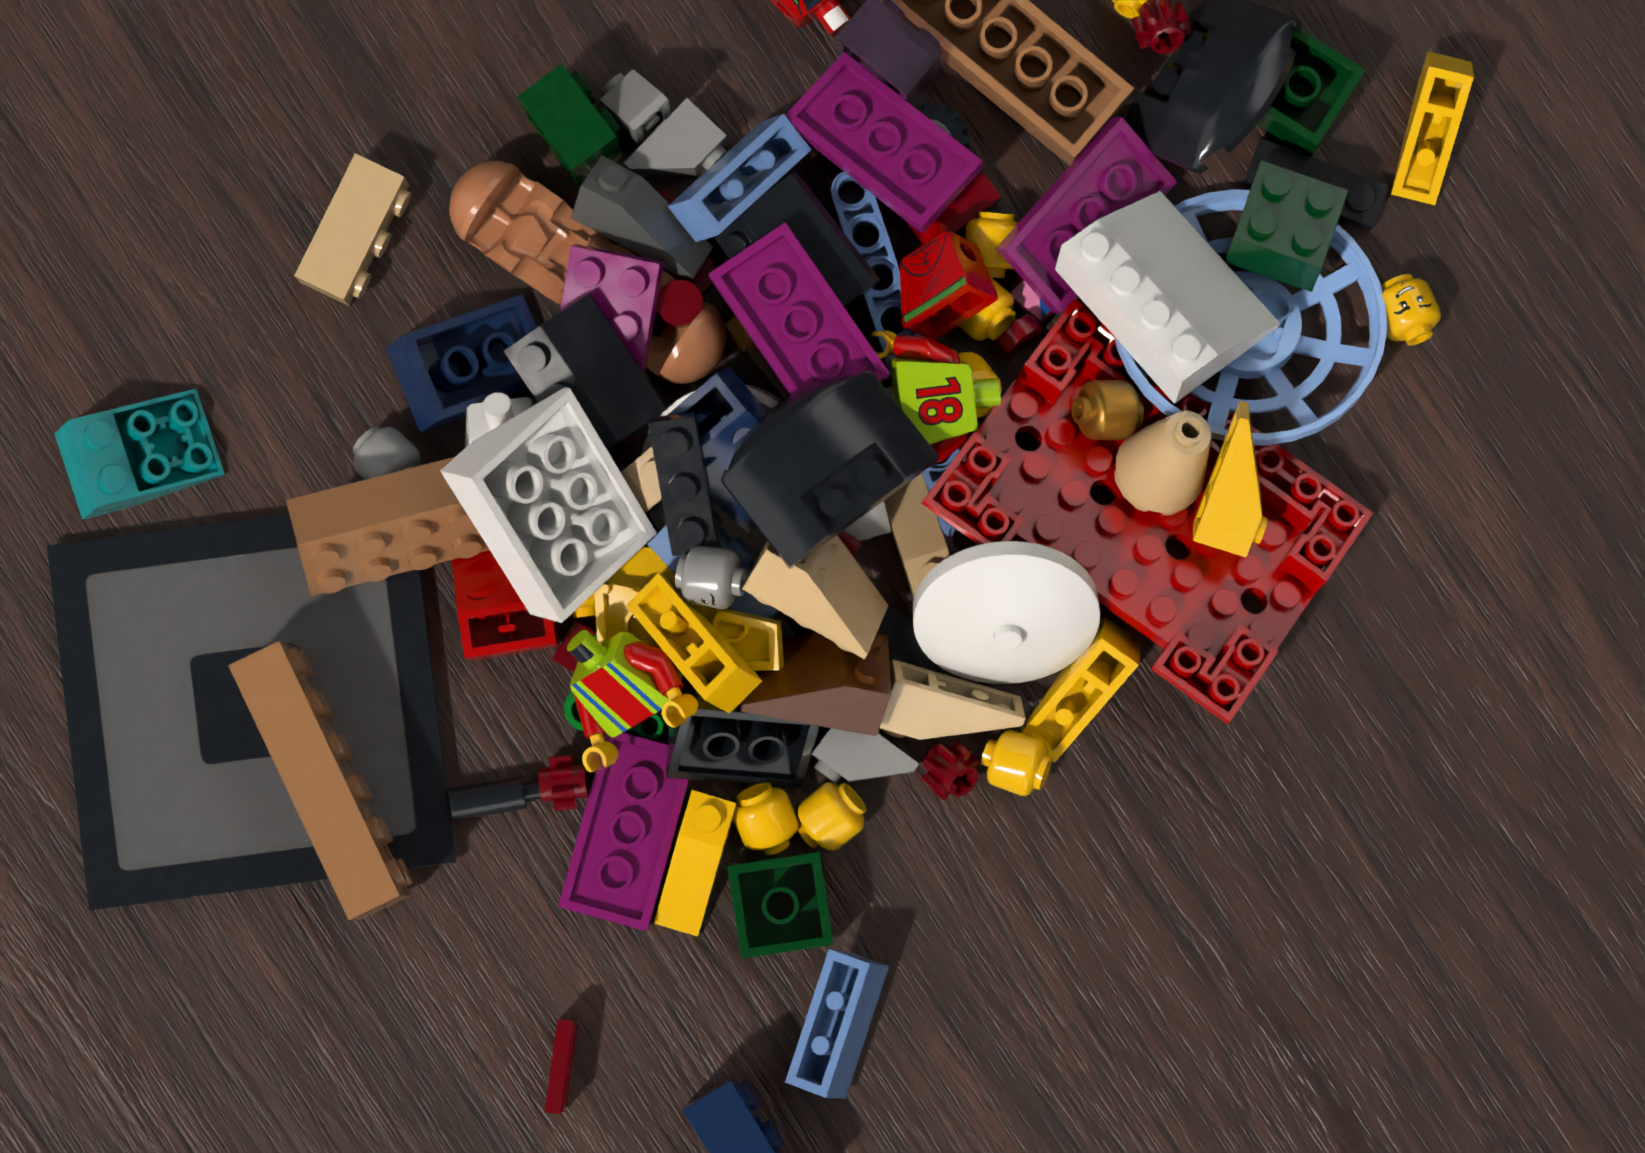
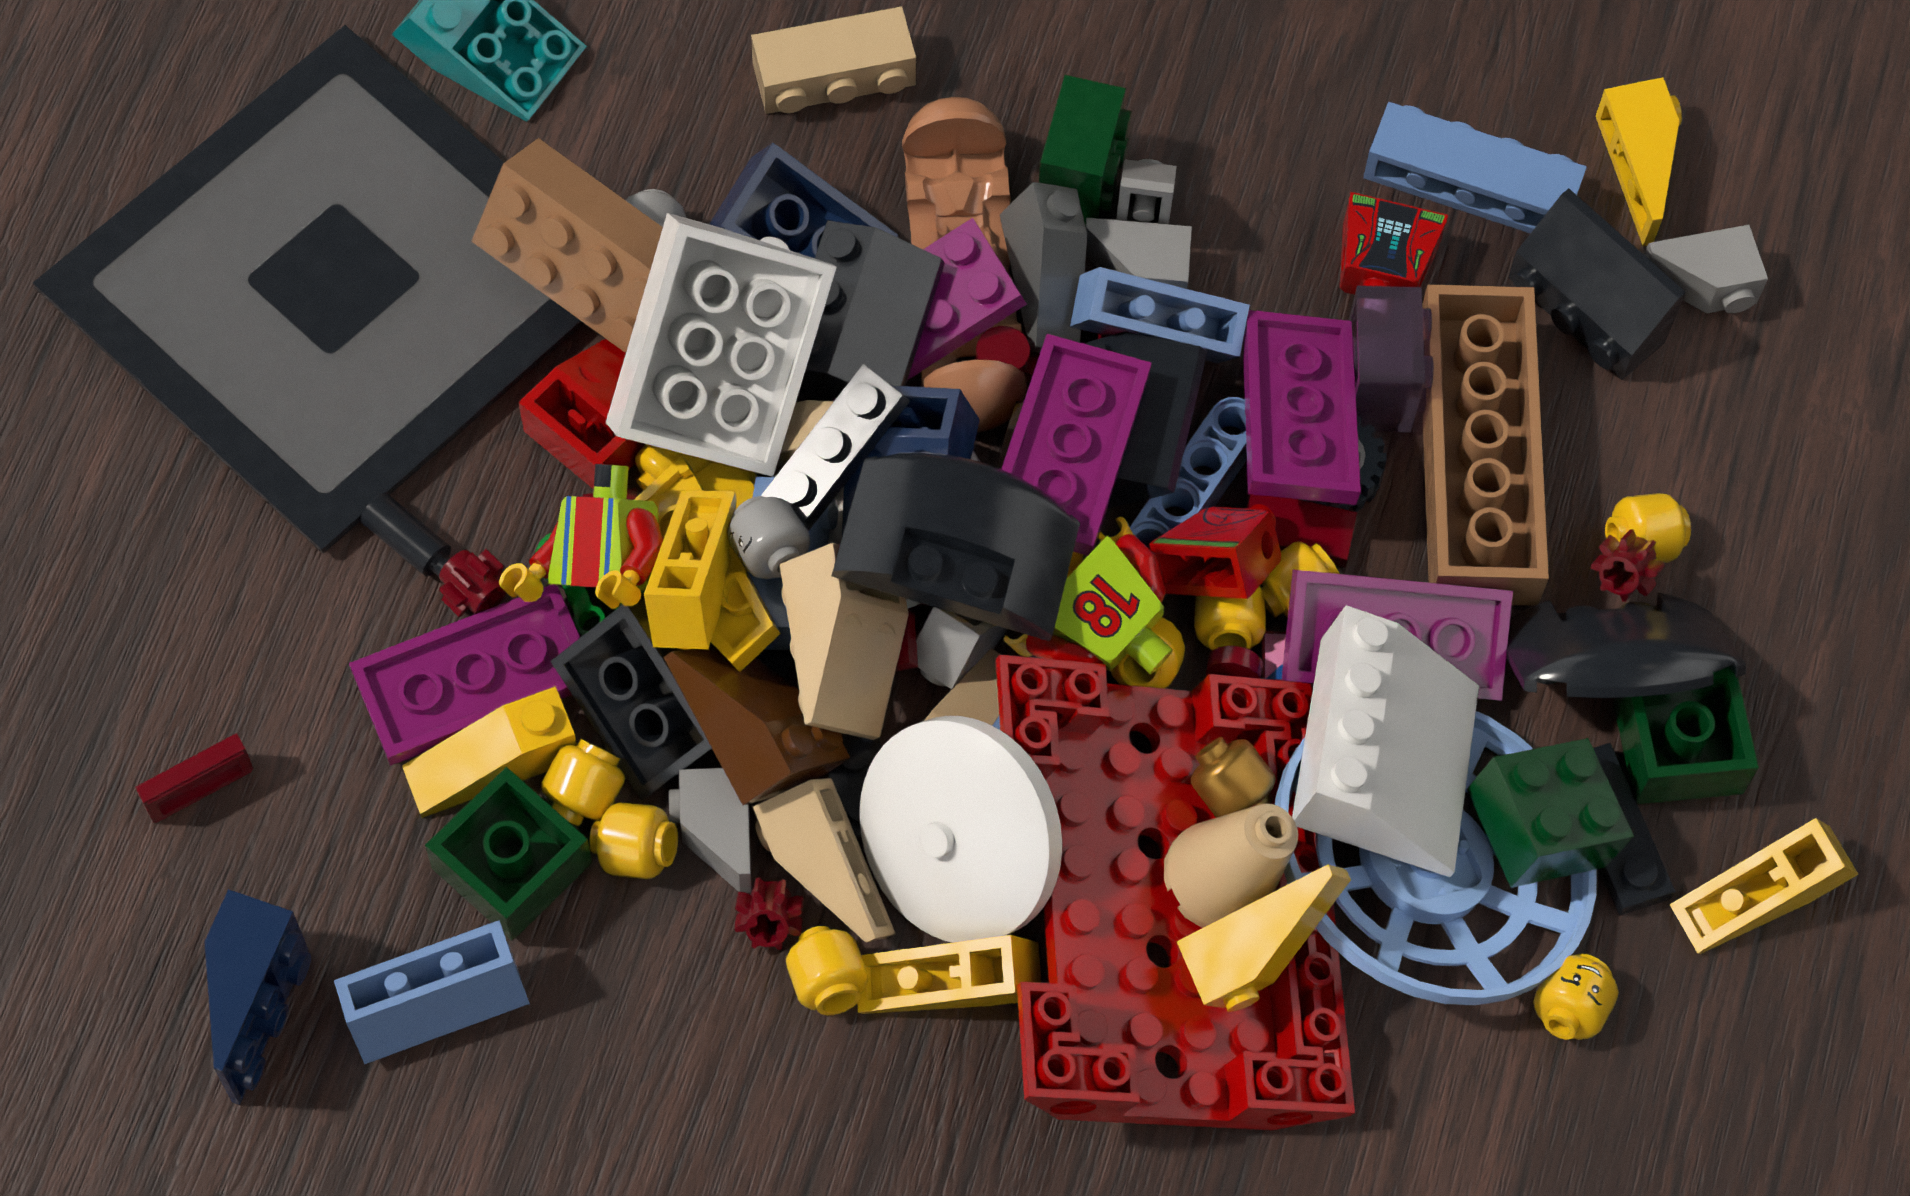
camera: 45 degrees right, 20 degrees down
medium nougat brick [228,641,413,921] -> none

